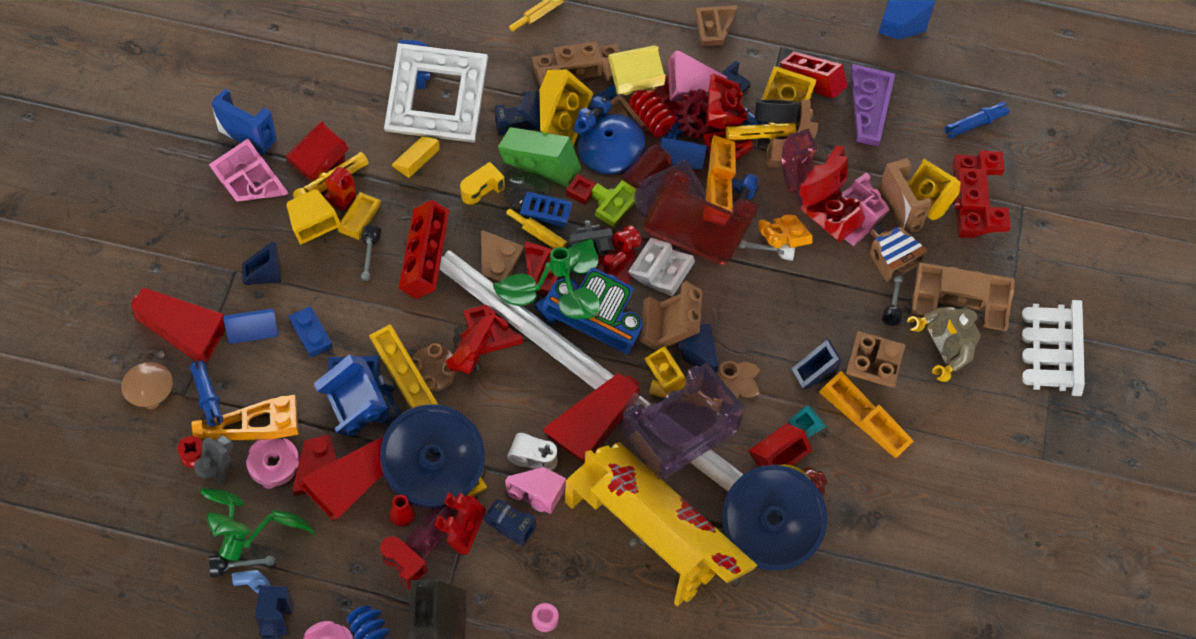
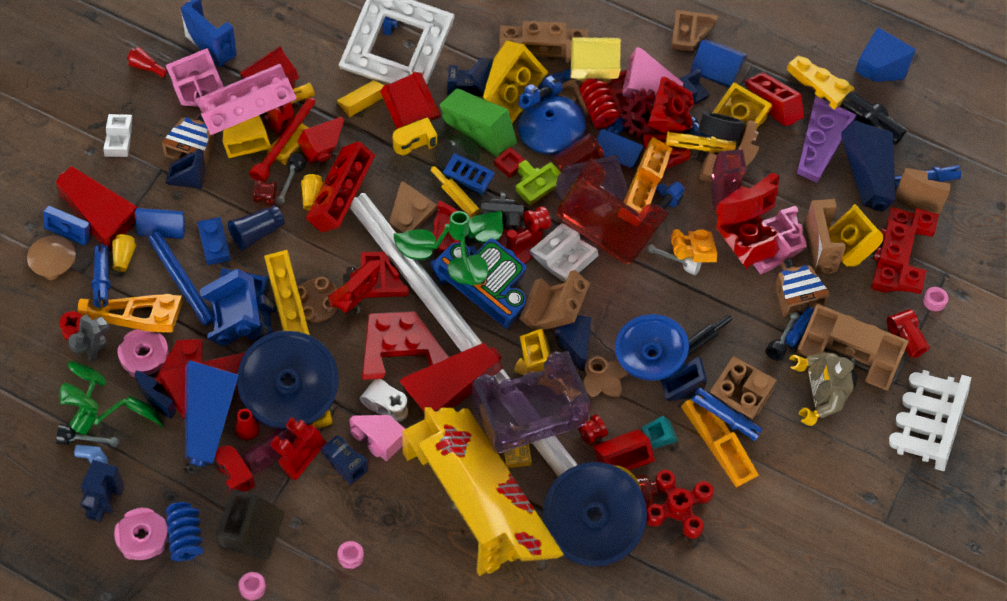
camera: 15 degrees right, 0 degrees up
none -> blue plate [43,206,90,246]
none -> white slope [104,114,132,157]
none -> yellow cone [112,234,136,272]
none -> red cone [127,46,168,78]
none -> dark blue slope [134,370,176,419]
none -> blue axle [148,232,214,326]
none -> torso [162,113,215,166]
none -> blue slope [185,360,239,468]
none -> bright pink fence [196,64,296,135]
none -> dark blue plant [228,205,285,251]
none -> red piece [249,97,316,184]
none -> clear red wheel [253,179,277,206]
none -> red slope [297,117,344,164]
none -> yellow cone [301,174,324,211]
none -> red wing [361,311,449,380]
none -> red slope [380,72,441,129]
none -> yellow tile [503,439,531,468]
none -> red wheel [577,414,608,445]
none -> blue dish [615,314,689,381]
none -> red gear [646,470,714,539]
none -> black axle [688,315,732,356]
none -> blue slope [690,39,747,88]
none -> blue pin [691,387,762,441]
none -> blue axle [784,307,814,347]
none -> yellow wing [786,56,855,110]
none -> black piece [840,92,907,145]
none -> dark blue slope [841,120,896,212]
none -> red piece [886,309,930,359]
none -> medium nougat slope [895,168,951,216]
none -> bright pink tile [923,287,948,311]

